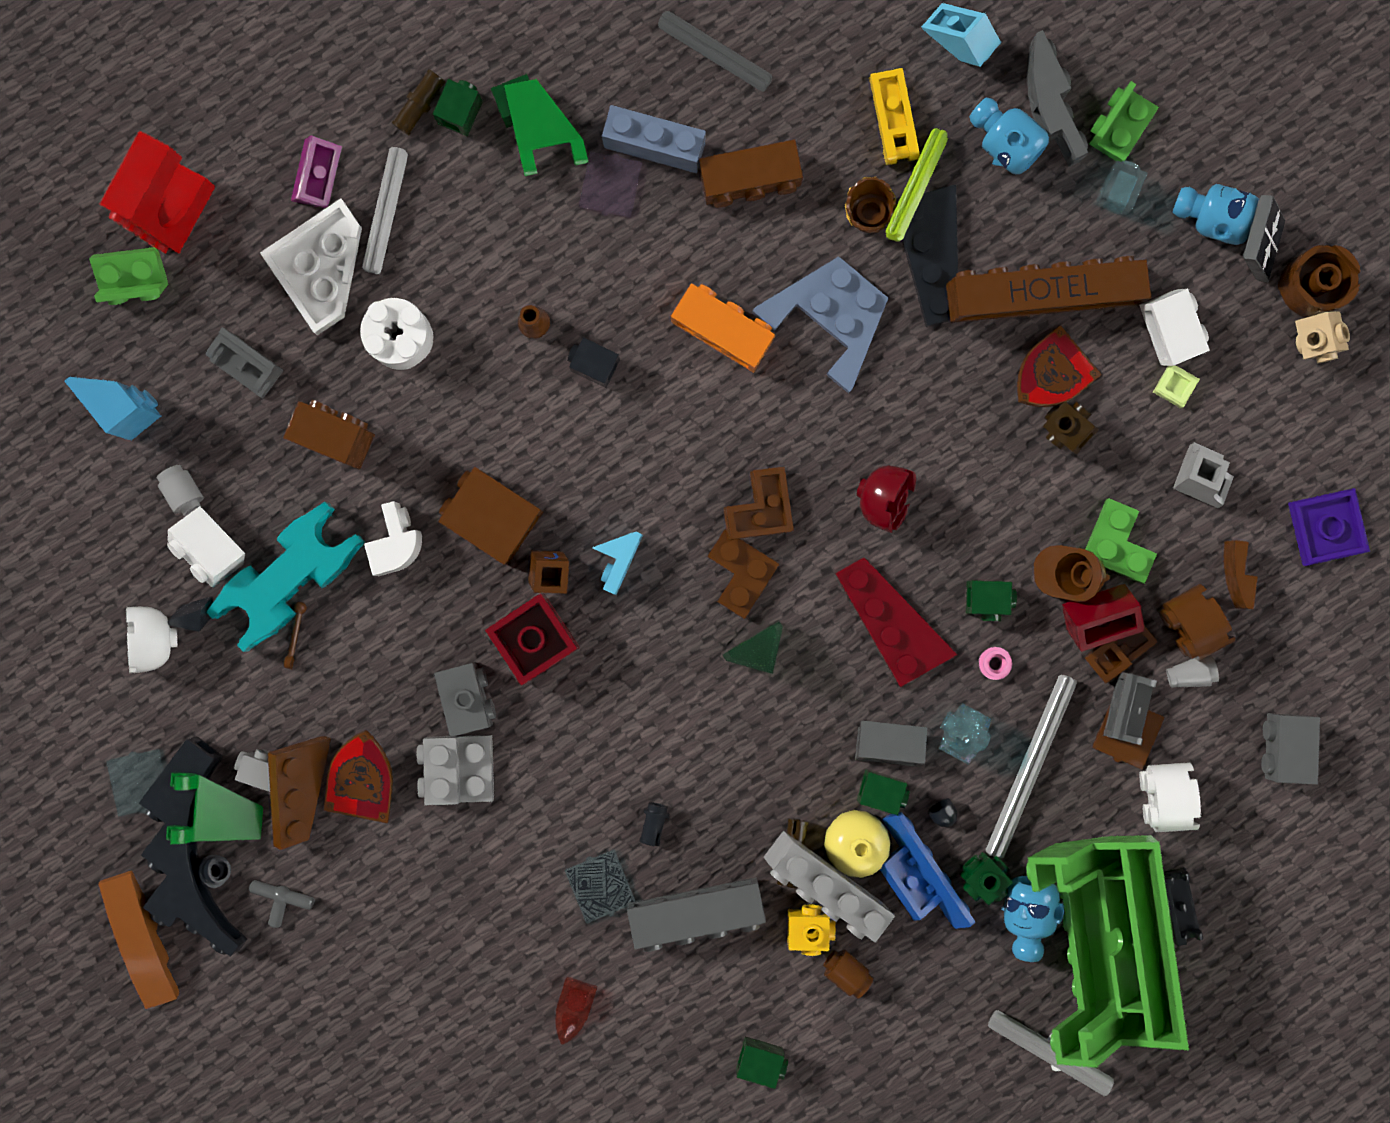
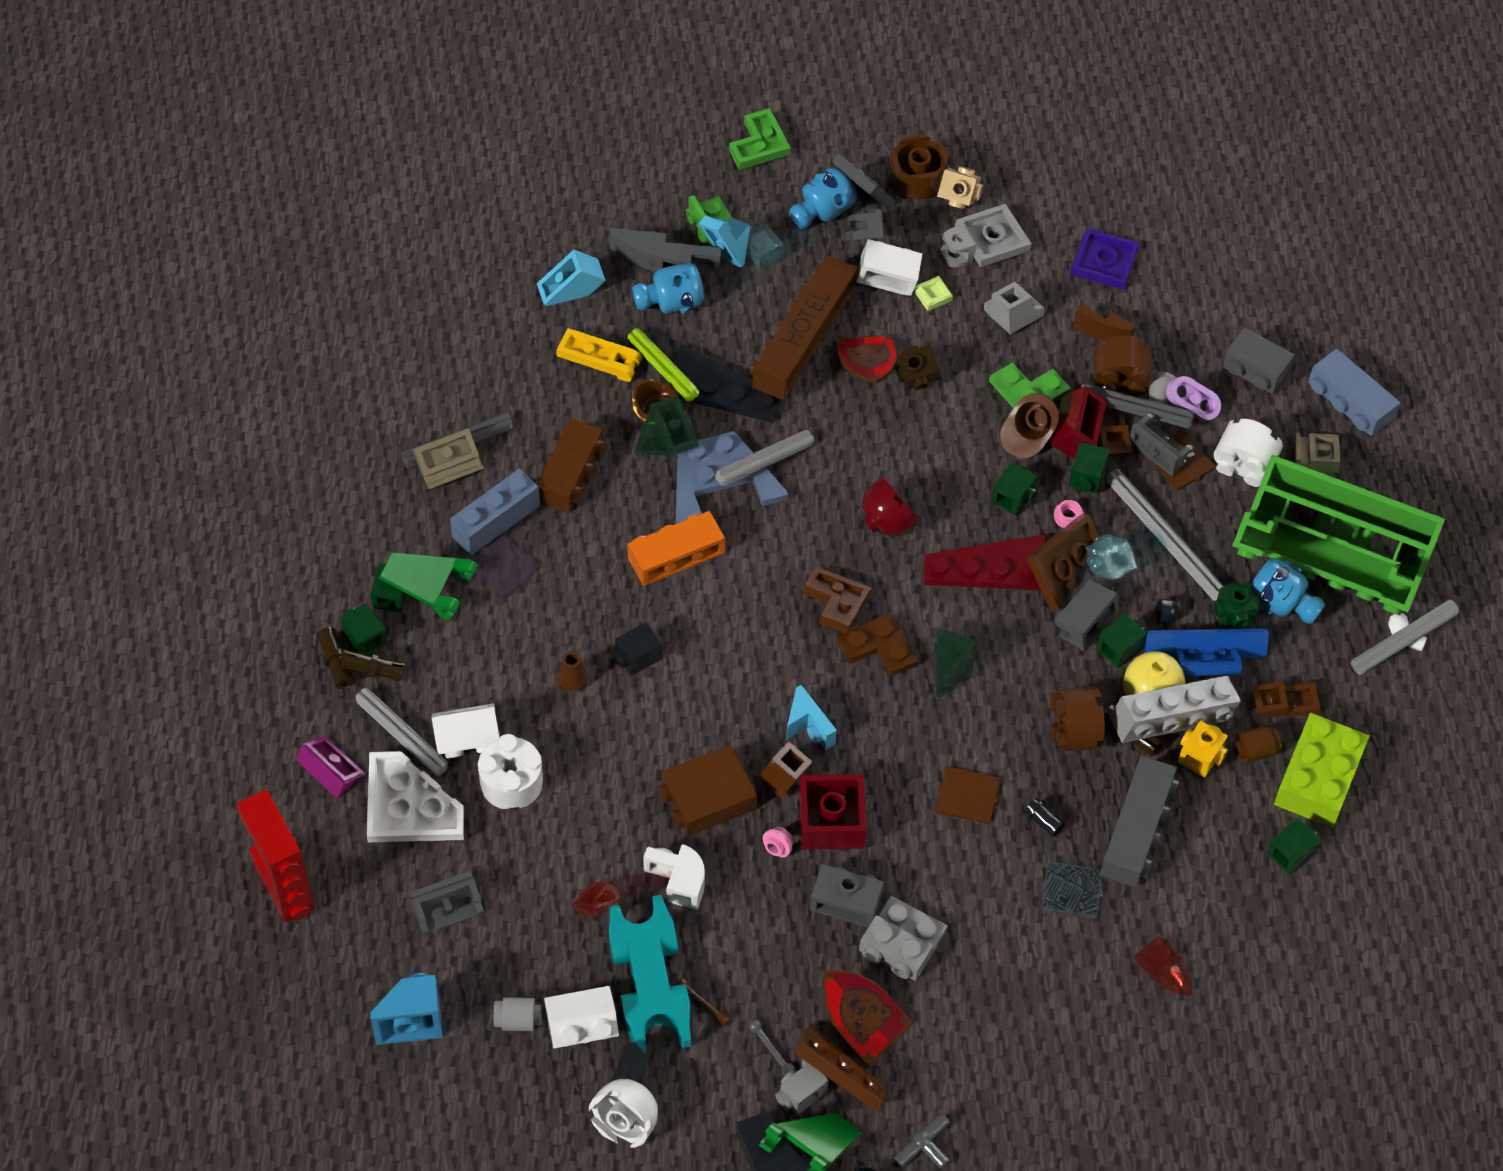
camera: 65 degrees left, 30 degrees down
bright green bracket [89,247,168,305] -> none
reddish brown brick [283,400,375,470] -> none
none -> dark brown pin [339,649,405,681]
none -> dark tan plate [412,428,484,489]
none -> white brick [432,703,500,758]
none -> clear red plate [573,881,621,917]
none -> clear green slope [634,395,699,456]
none -> medium azure slope [698,215,750,267]
none -> light grey axle [715,430,814,486]
none -> bright green plate [729,108,791,170]
none -> dark grey hinge [749,1020,795,1076]
none -> bright pink plate [763,827,794,857]
none -> dark grey hinge [845,209,884,240]
none -> reddish brown piece [936,766,1000,824]
none -> light grey plate [940,204,1031,267]
none -> reddish brown wing [1026,514,1101,610]
none -> reddish brown brick [1050,687,1105,752]
none -> dark green brick [1068,442,1109,494]
none -> dark grey axle [1081,383,1194,428]
none -> lavender plate [1166,376,1221,421]
none -> reddish brown slope [1253,681,1321,717]
none -> lime brick [1274,713,1370,828]
none -> dark tan plate [1295,433,1341,474]
none -> sand blue brick [1308,349,1401,437]

